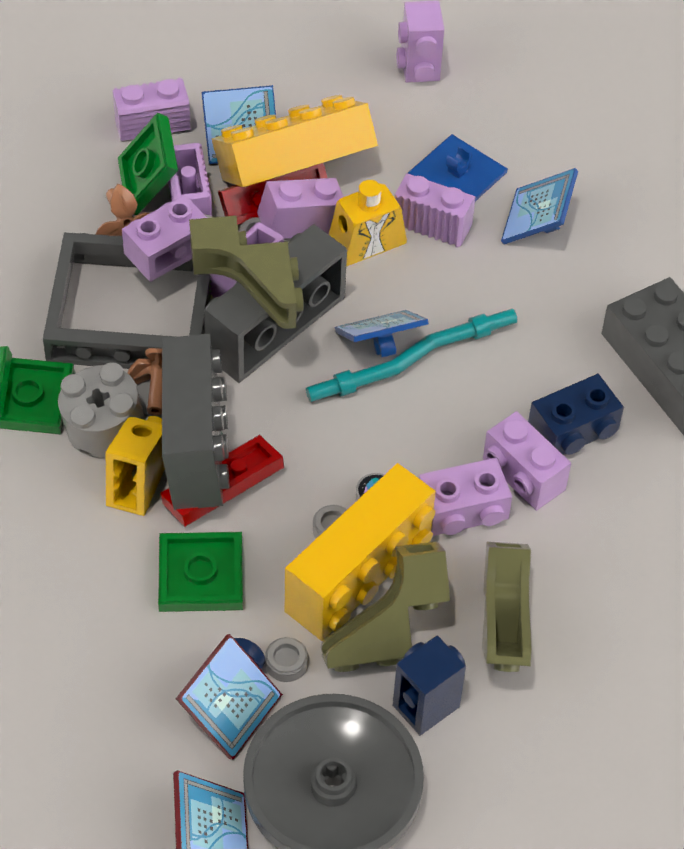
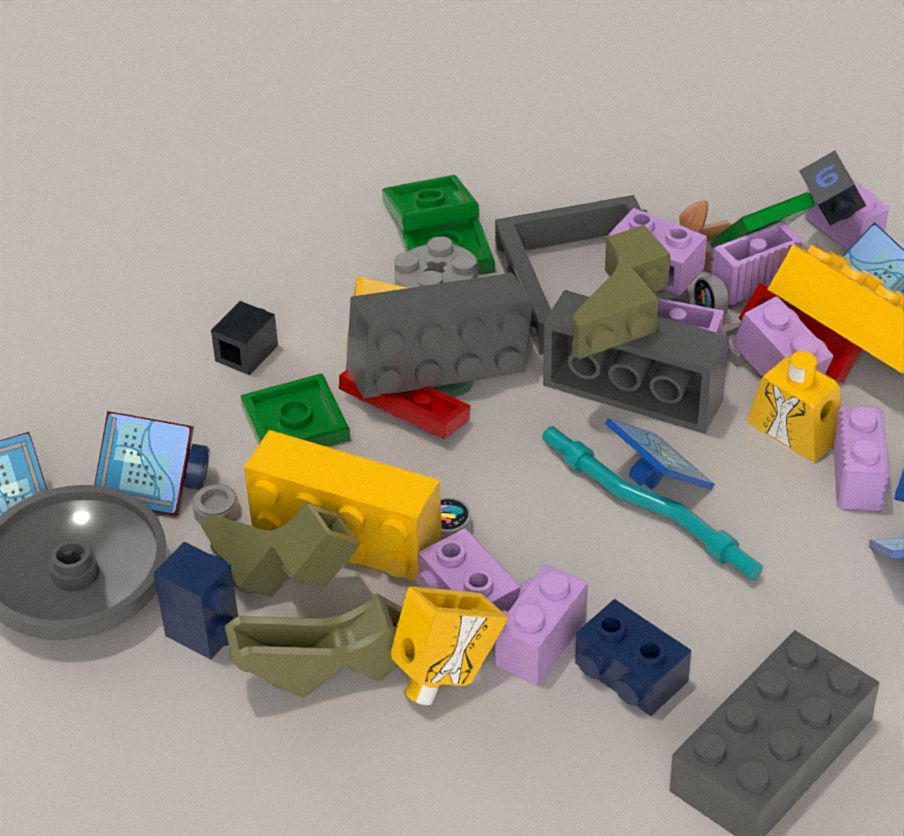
camera: 75 degrees right, 10 degrees down
none -> black brick [211,301,278,375]
none -> yellow torso [391,586,508,705]
none -> black brick [799,150,866,226]

